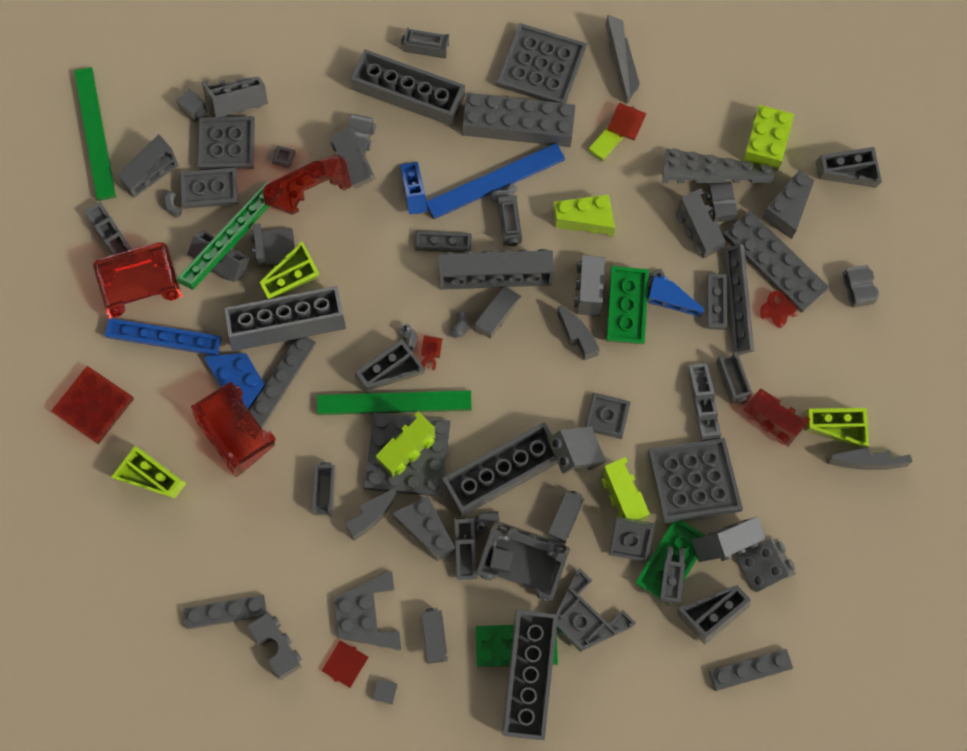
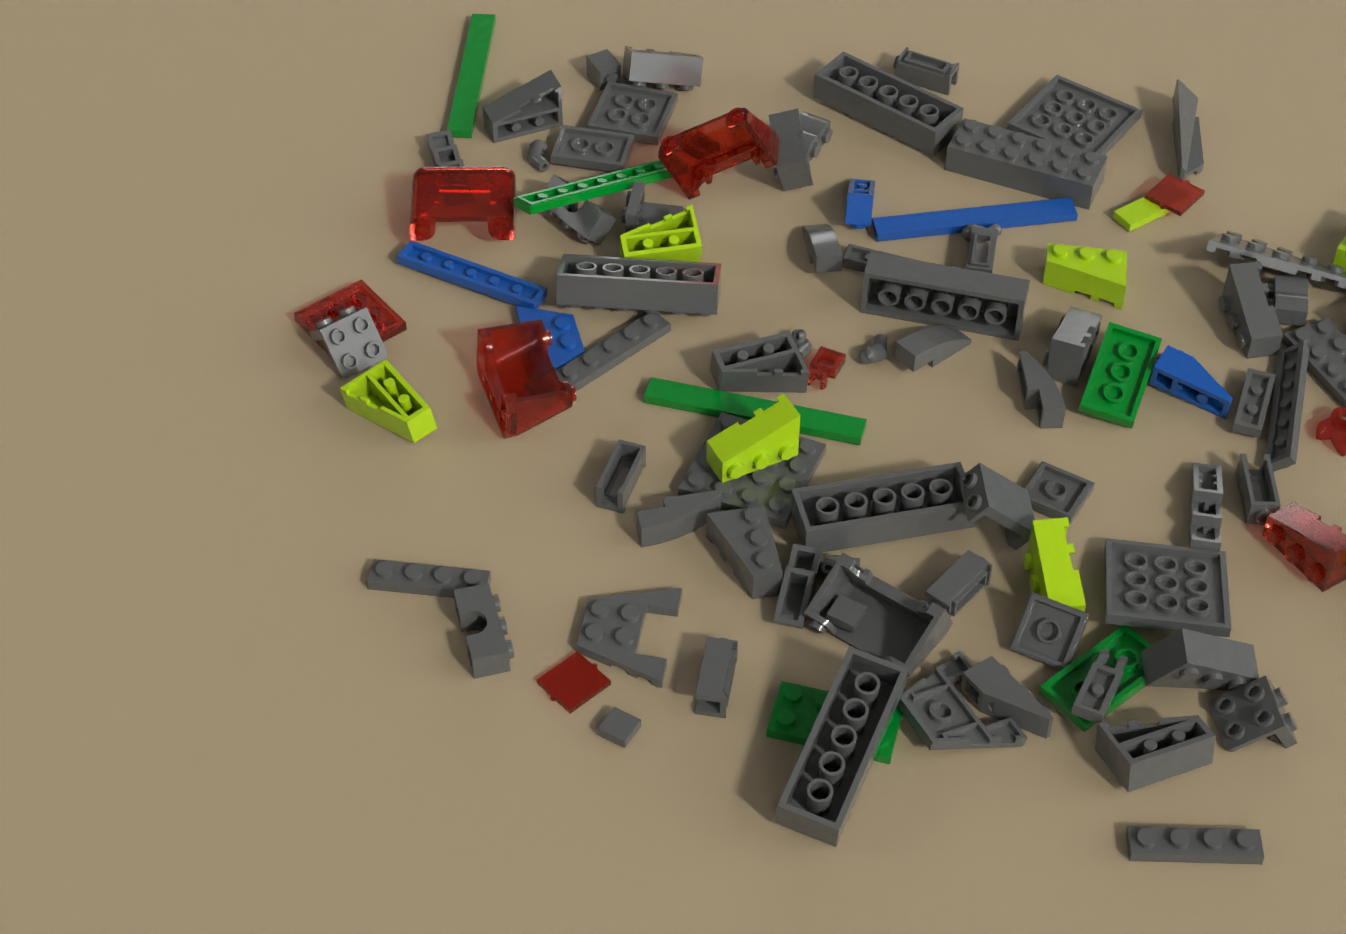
camera: 20 degrees right, 25 degrees down
none -> bracket [309,305,388,378]
none -> dark grey slope [802,224,843,273]
none -> dark grey slope [960,656,1053,739]

